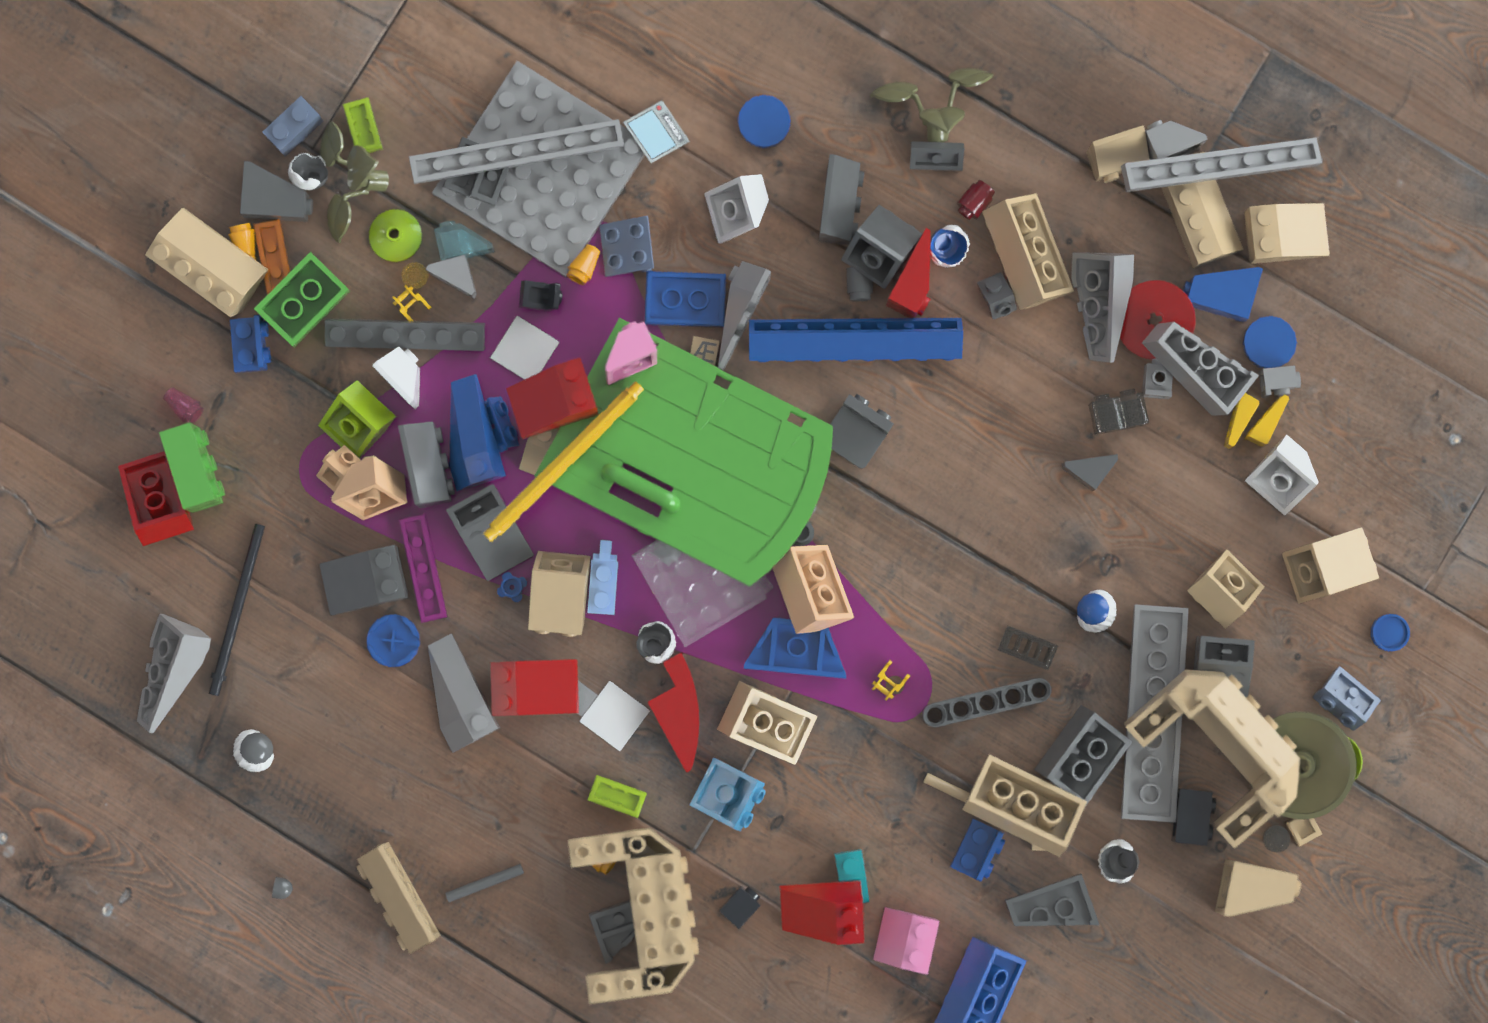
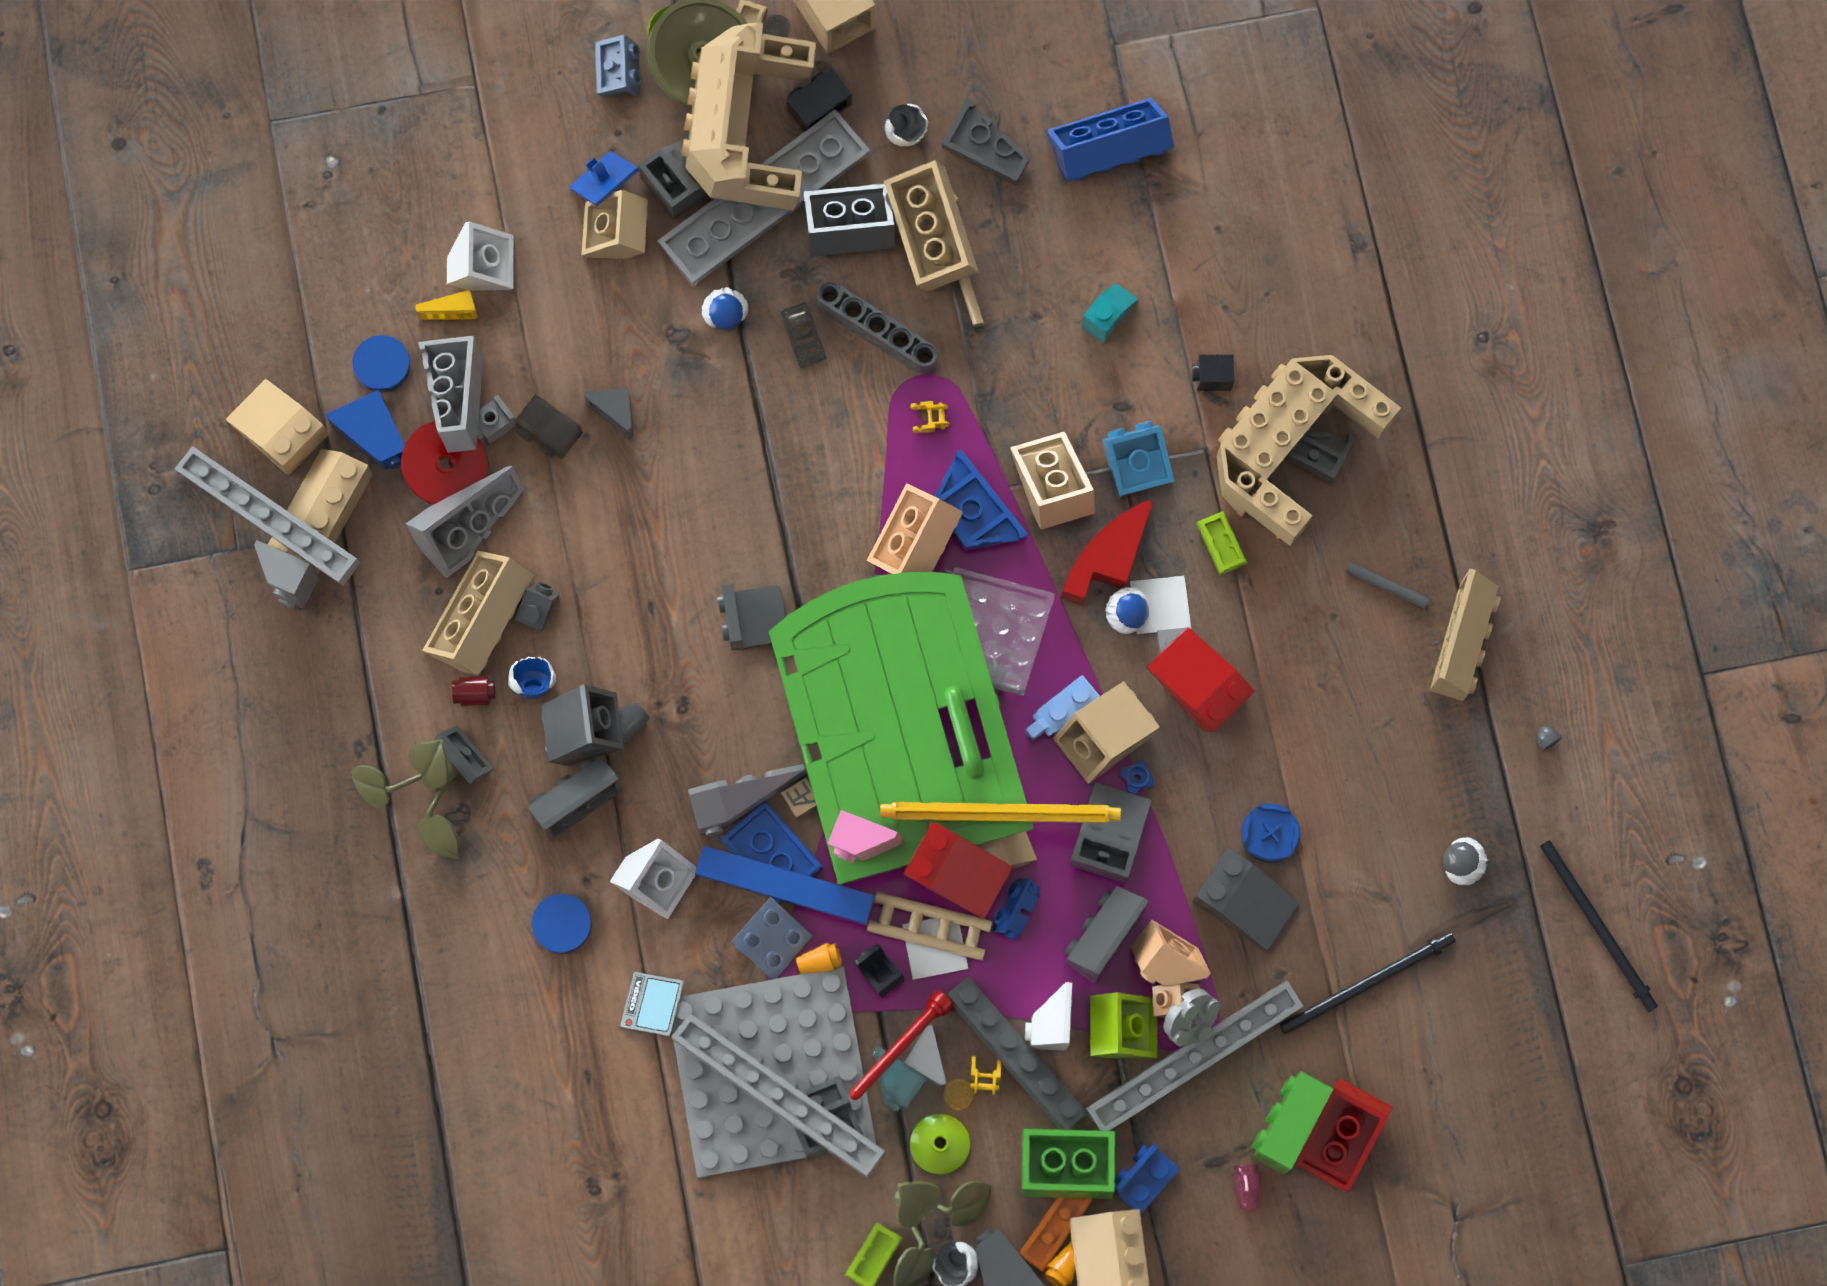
camera: 135 degrees left, 10 degrees down
light grey wedge [137,614,211,733] -> none
magenta tile [398,513,448,623] -> none
light grey wedge [428,633,500,753] -> none
blue wedge [449,374,506,491] -> none
dark grey hair [636,621,677,664] -> none
blue brick [749,318,963,362] -> none
red slope [780,881,864,945] -> none
bright pink slope [873,907,939,974] -> none
red slope [886,228,931,318] -> none
blue bracket [950,819,1005,882] -> none
tan slope [1086,126,1150,183] -> none
yellow slope [1224,393,1260,449] -> none
light grey brick [1258,366,1301,398] -> none
tan slope [1282,528,1379,604] -> none
blue piece [1370,614,1410,651] -> none
none -> blue piece [569,151,639,207]
none -> blue tile [695,846,875,925]
none -> red piece [850,991,953,1100]
none -> tan bar [867,892,992,961]
none -> light grey plate [1085,981,1303,1131]
none -> hair [1105,587,1149,634]
none -> light grey plate [1164,989,1221,1047]
none -> black bar [1540,840,1658,1013]

